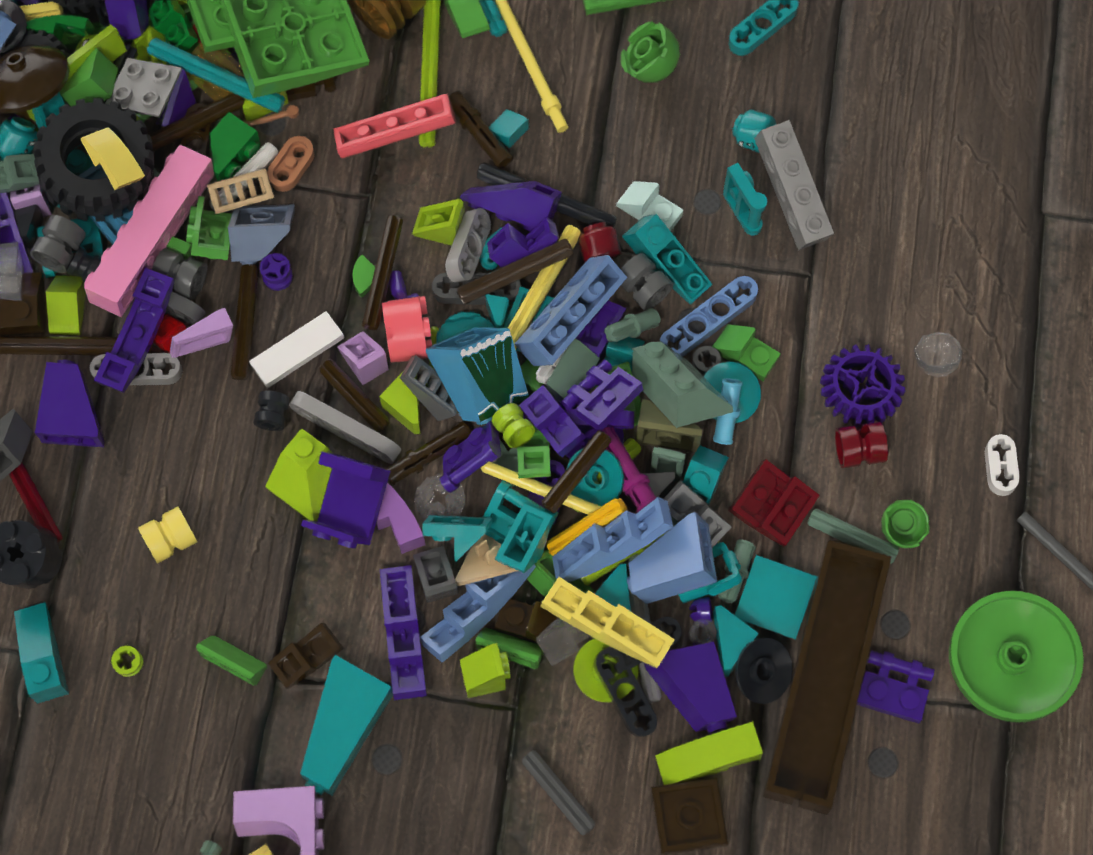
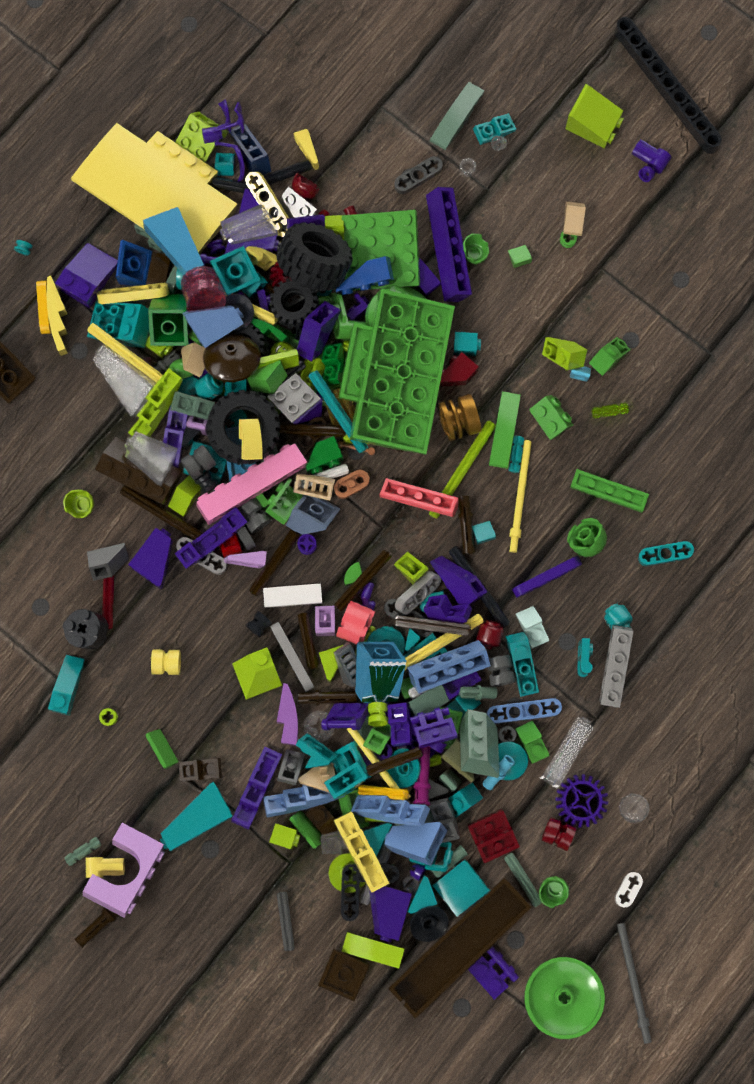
camera: 30 degrees right, 10 degrees up
dark purple panel [301,452,390,549] -> none
none -> dark purple beam [512,556,582,598]
none -> clear slope [540,716,594,788]

